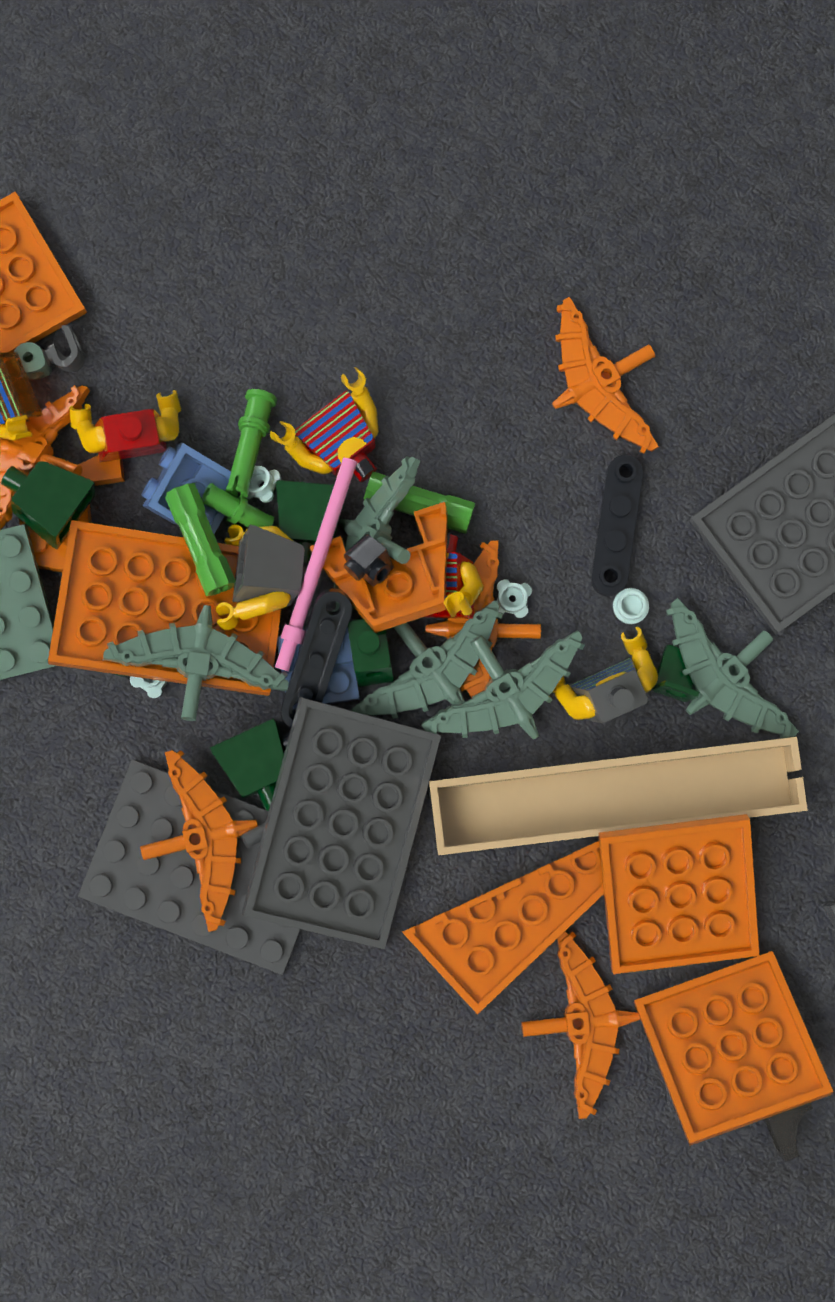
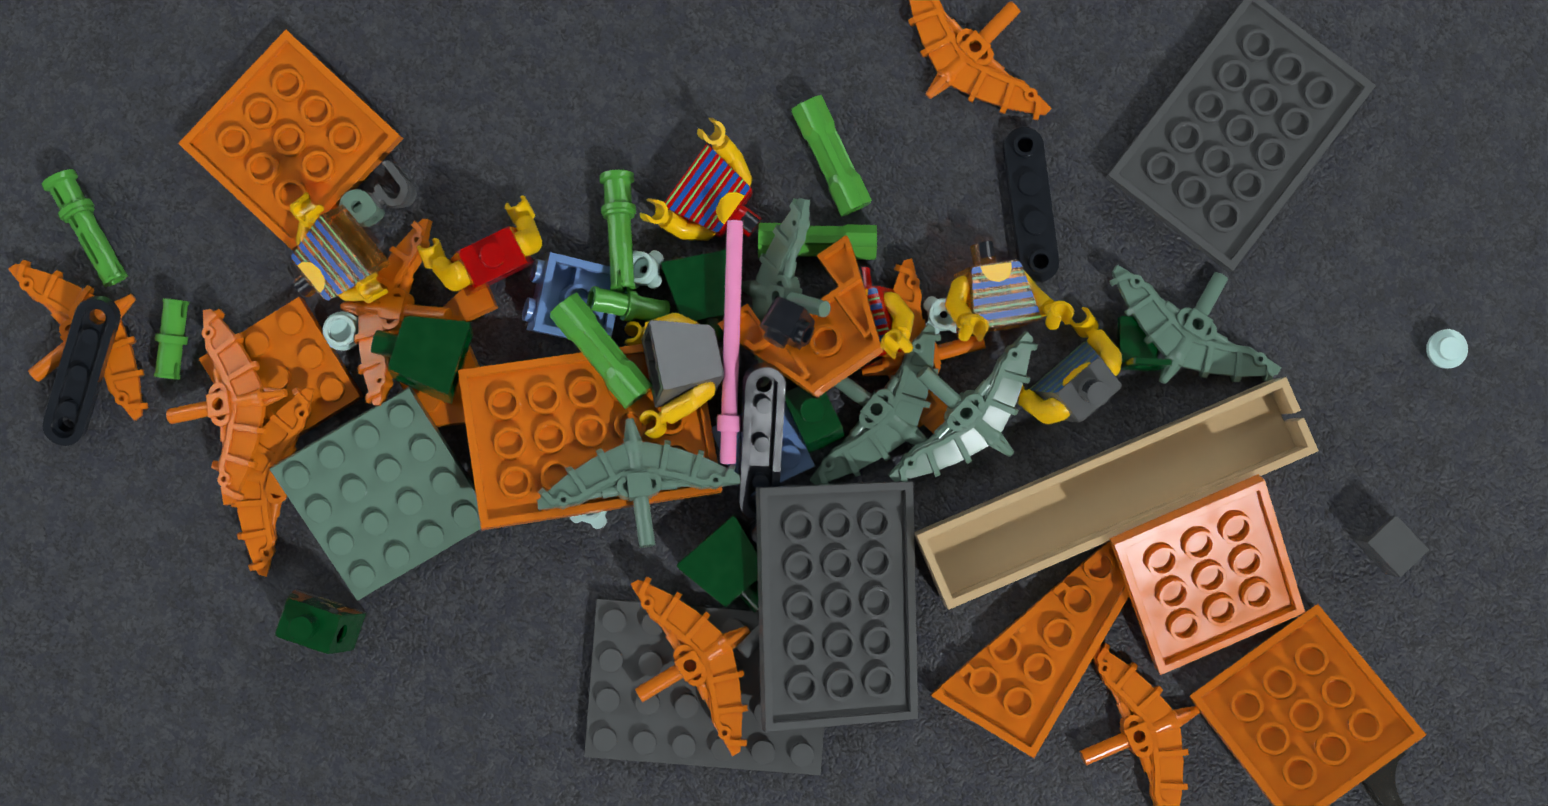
camera: 15 degrees left, 5 degrees up
light aqua plate [613,588,649,624] -> none
none -> bright green axle [792,95,872,217]
none -> torso [945,241,1074,342]

